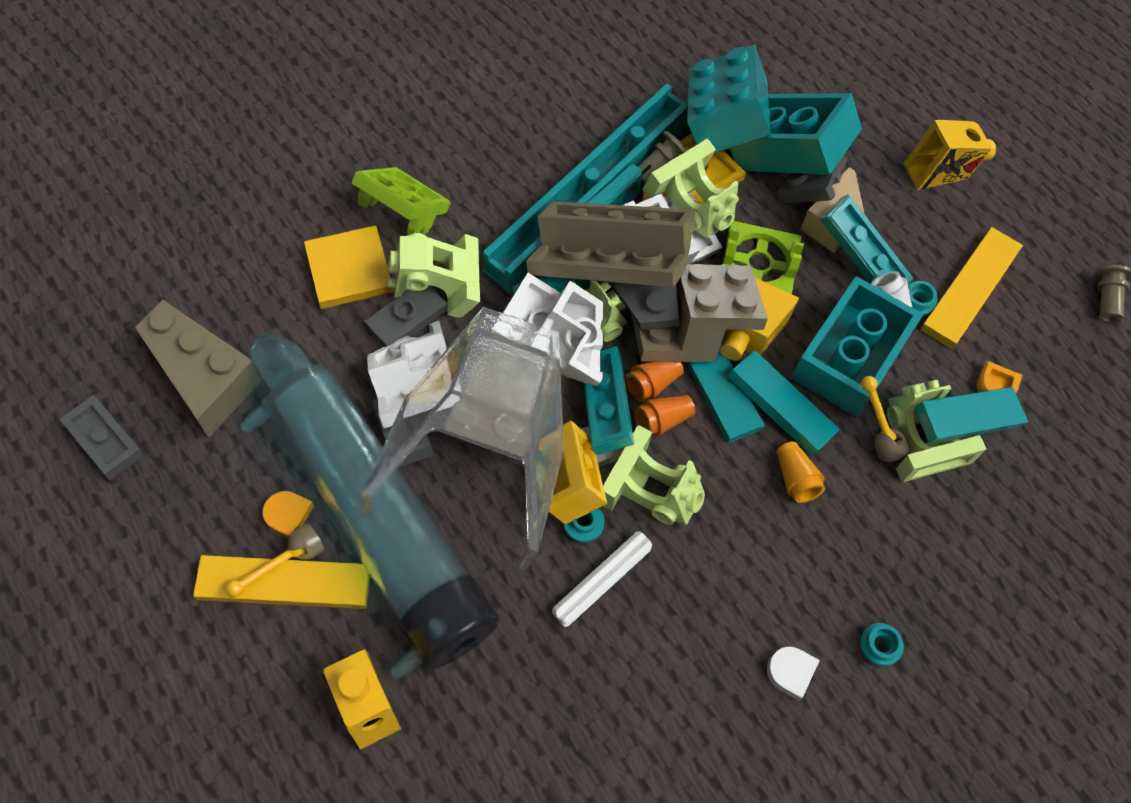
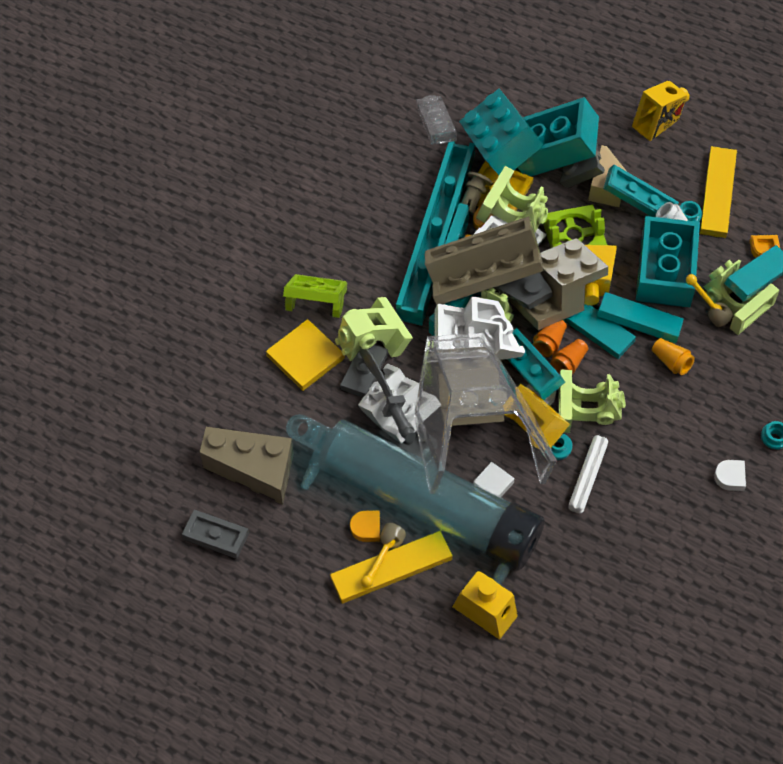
camera: 20 degrees left, 5 degrees down
none -> dark grey sword [359,349,416,442]
none -> clear plate [416,95,457,145]
none -> white tile [473,462,515,503]

